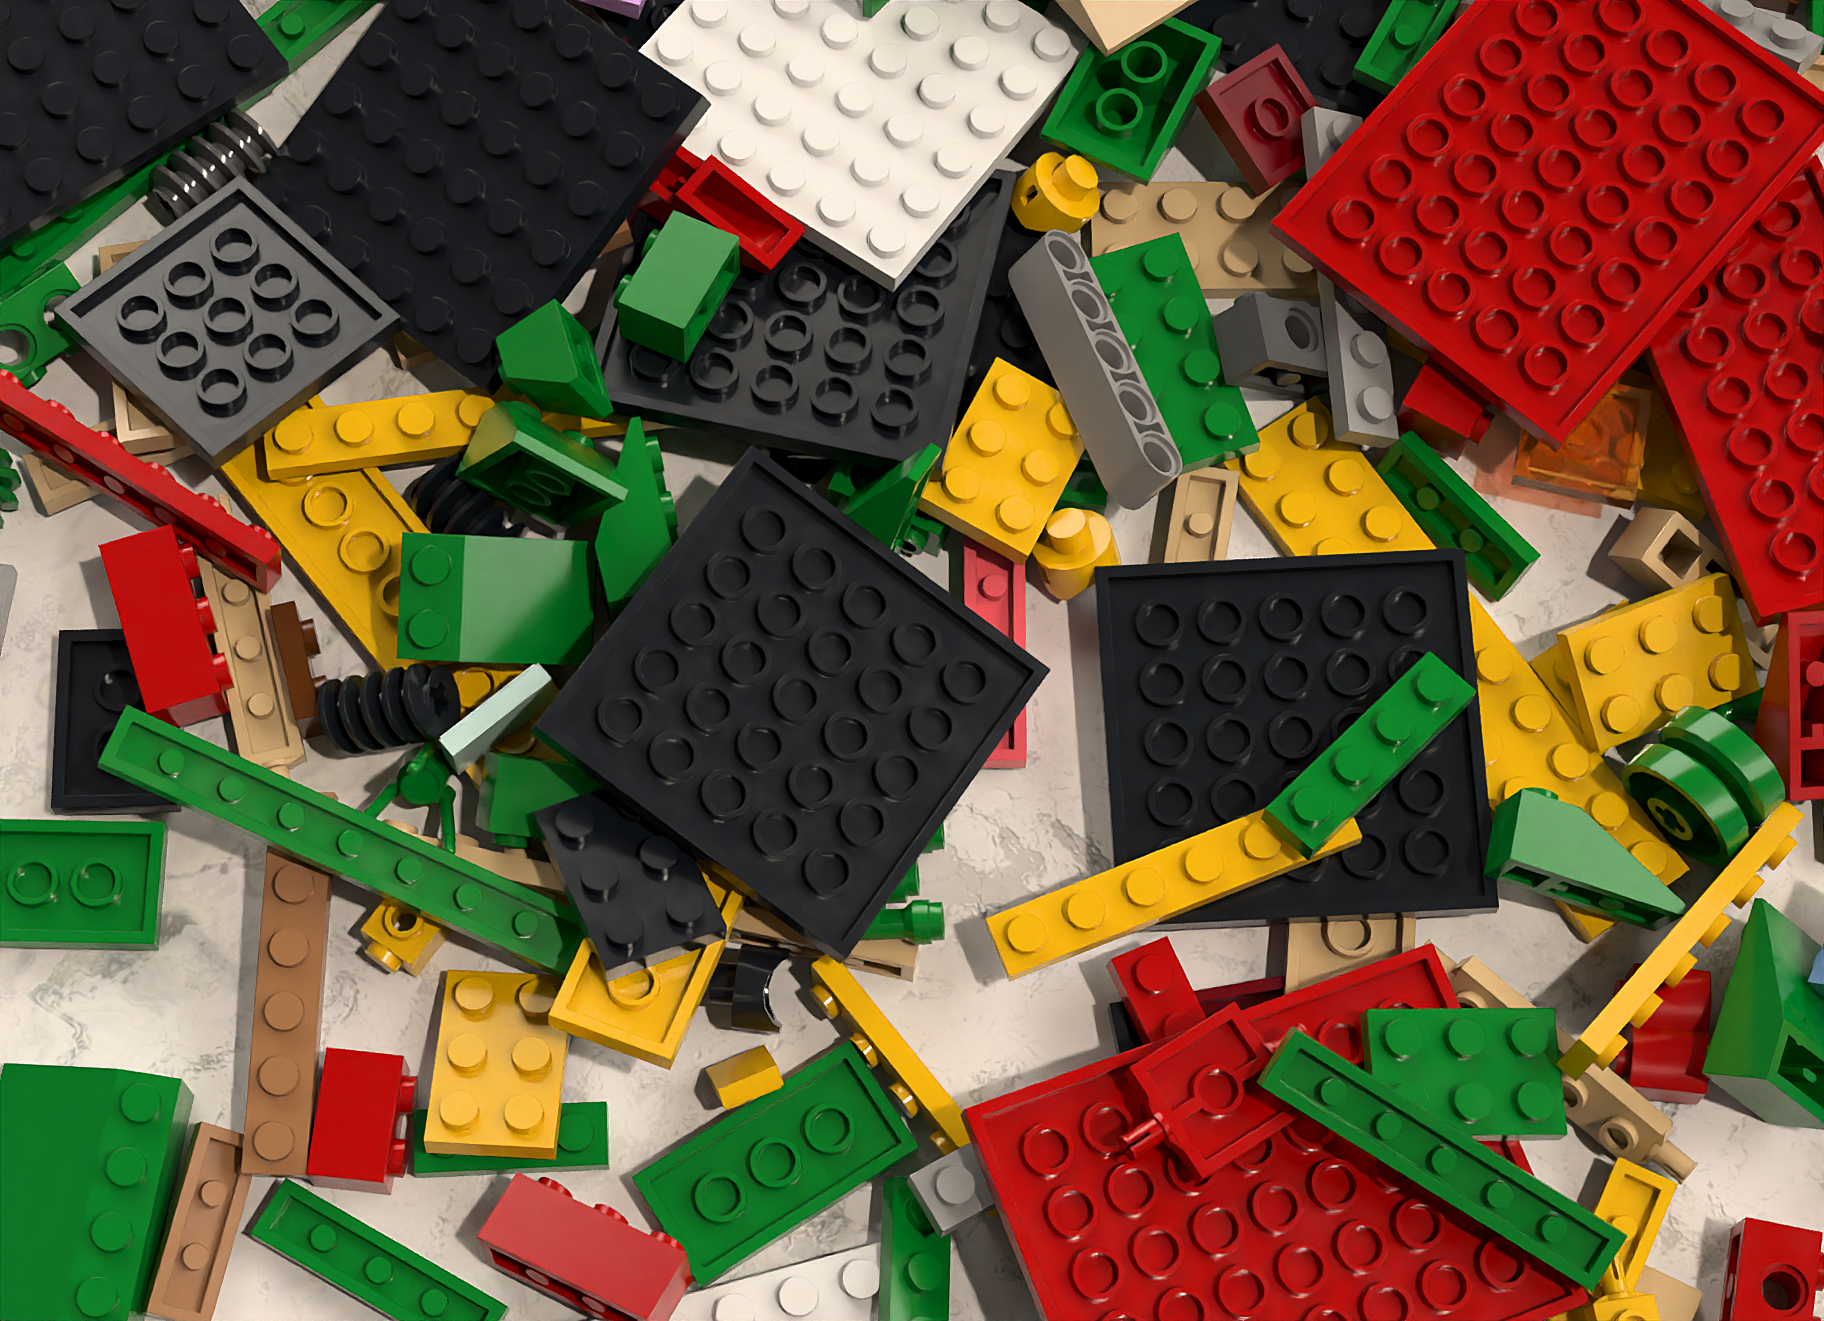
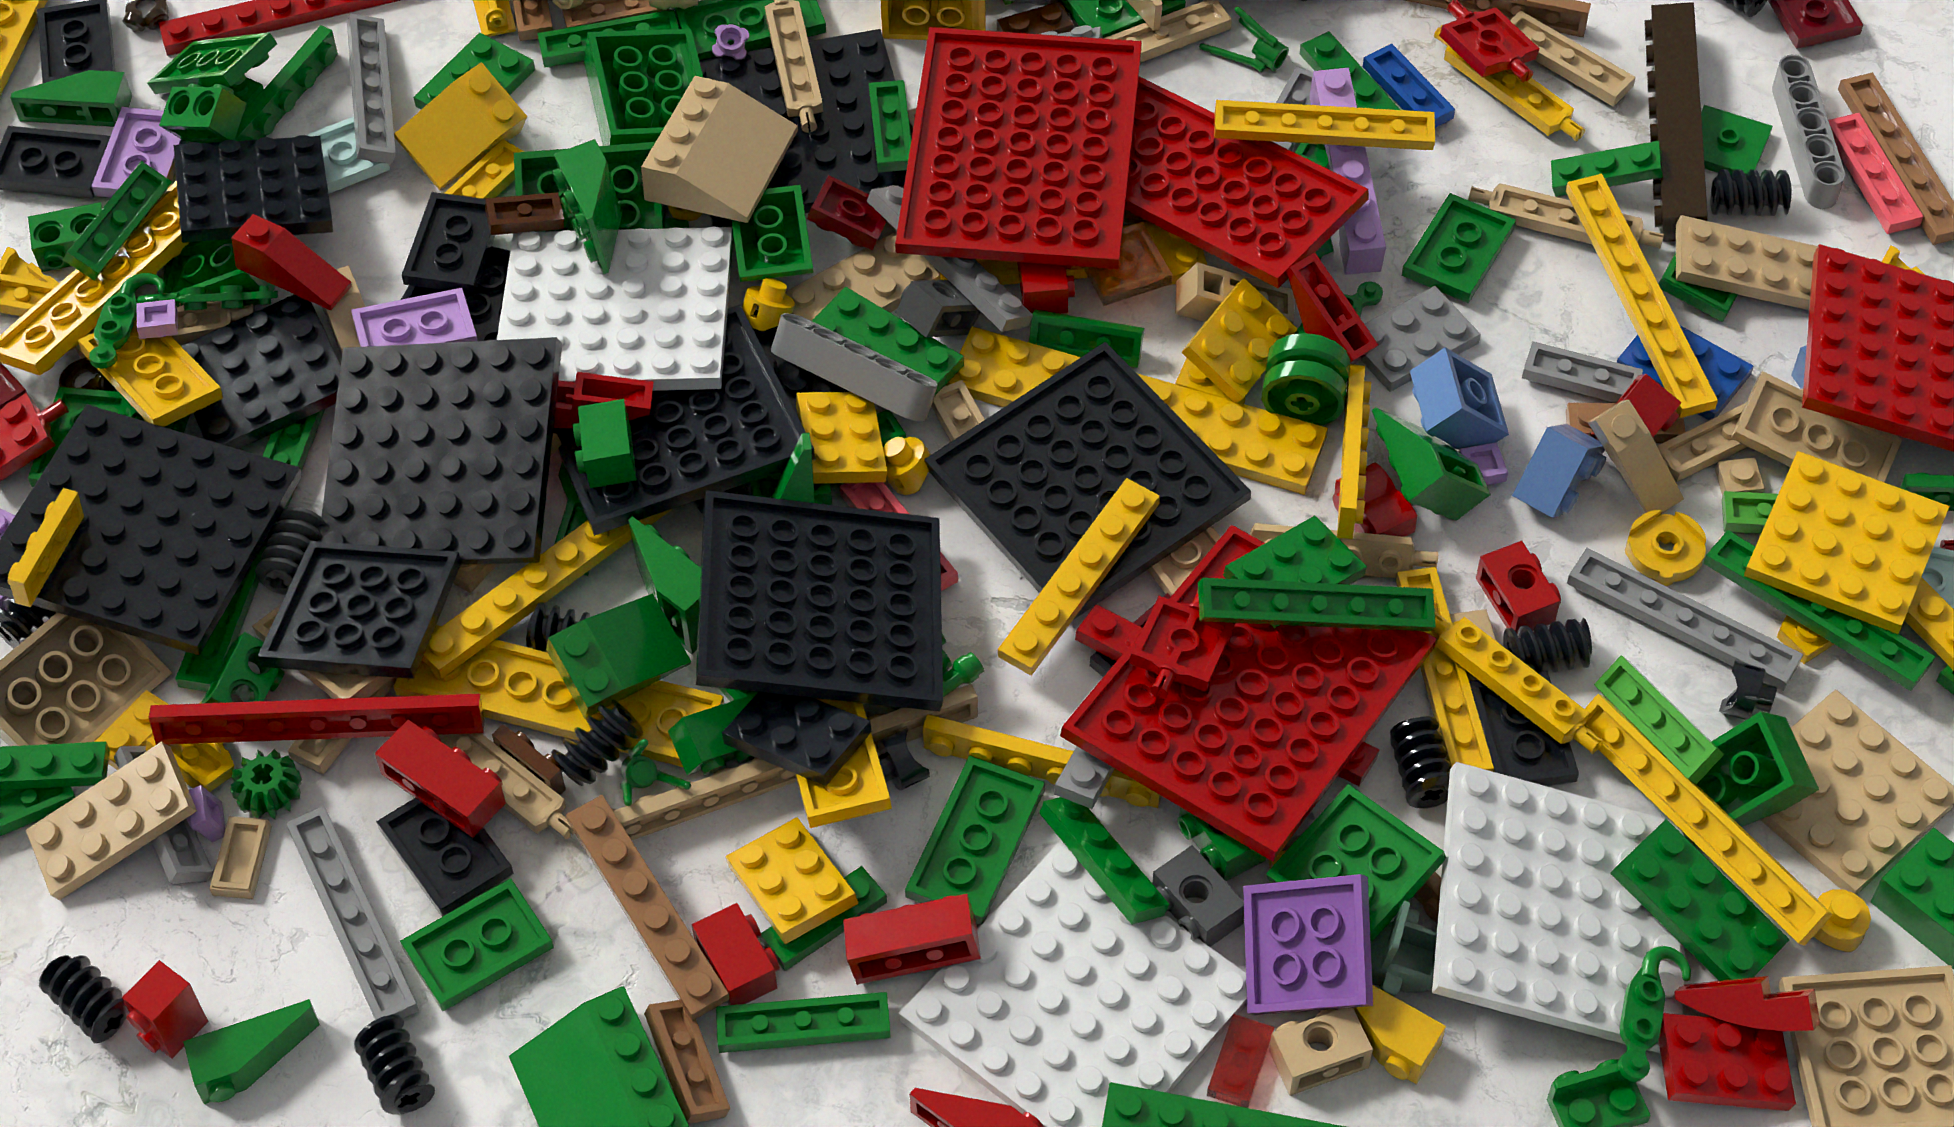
camera: 30 degrees left, 15 degrees down
green plate [97,705,585,980] -> none
yellow brick [360,899,453,978] -> none
light aqua tile [439,663,556,775] -> none
green slope [455,400,629,533] -> none
green slope [495,298,614,418] -> none
yellow tile [705,1045,784,1110] -> none
green plate [1261,651,1477,861] -> none
slope [1483,787,1685,932] -> none

